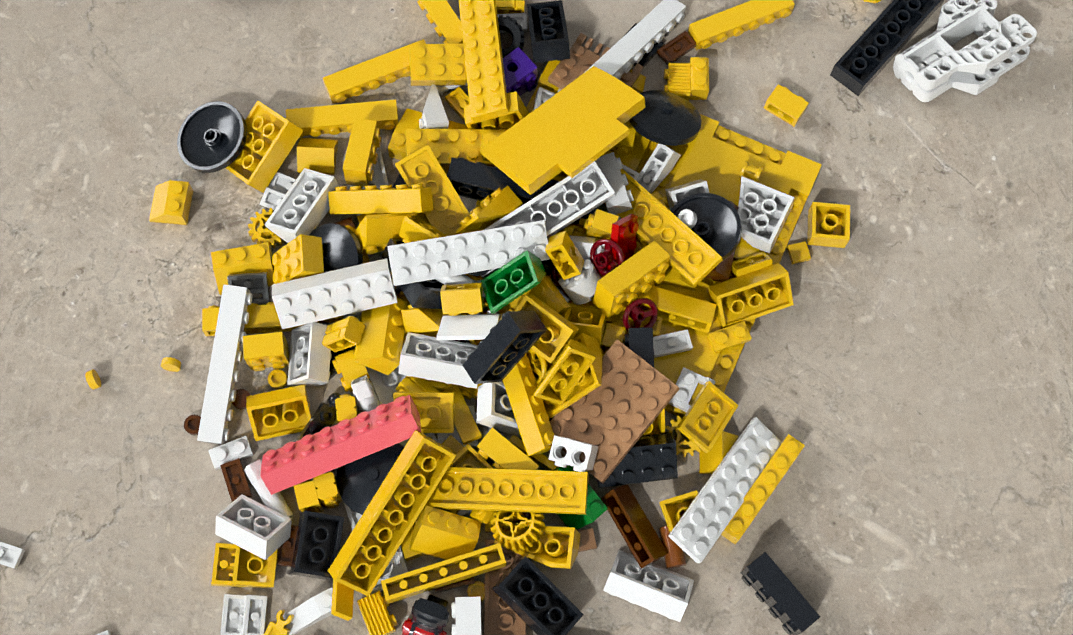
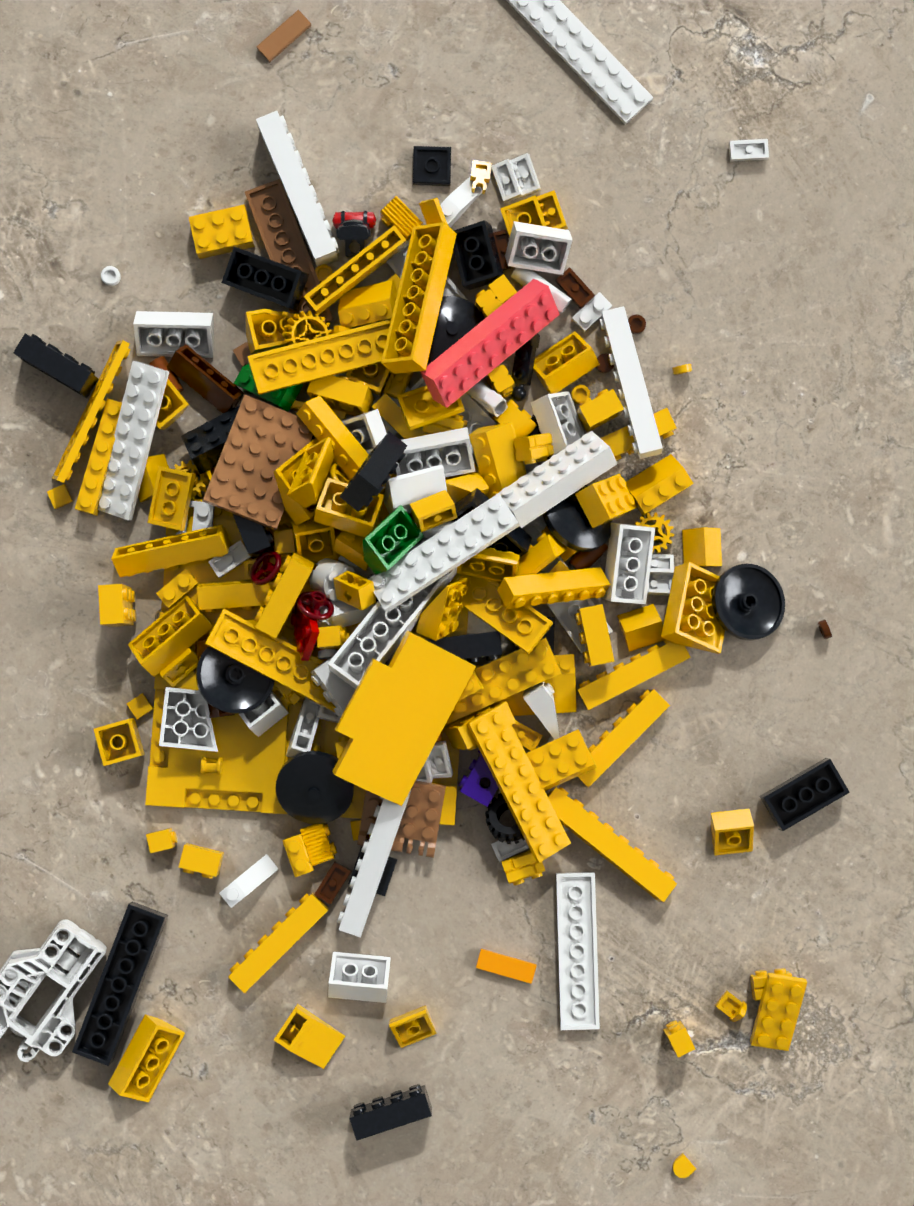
camera: 155 degrees right, 15 degrees up
yellow tile [85,369,102,390] -> none
yellow slope [149,180,193,225] -> none
dark grey plate [227,272,271,305] -> none
black brick [527,0,570,63] -> none
white brick [549,435,598,472] -> none
white tile [677,209,697,229] -> none
none -> yellow tile [47,484,73,510]
none -> yellow plate [52,340,130,483]
none -> yellow brick [98,584,137,627]
none -> yellow brick [111,524,231,577]
none -> yellow brick [146,828,178,853]
none -> white slope [219,854,279,908]
none -> yellow slope [682,527,722,567]
none -> reddish brown tile [818,619,832,640]

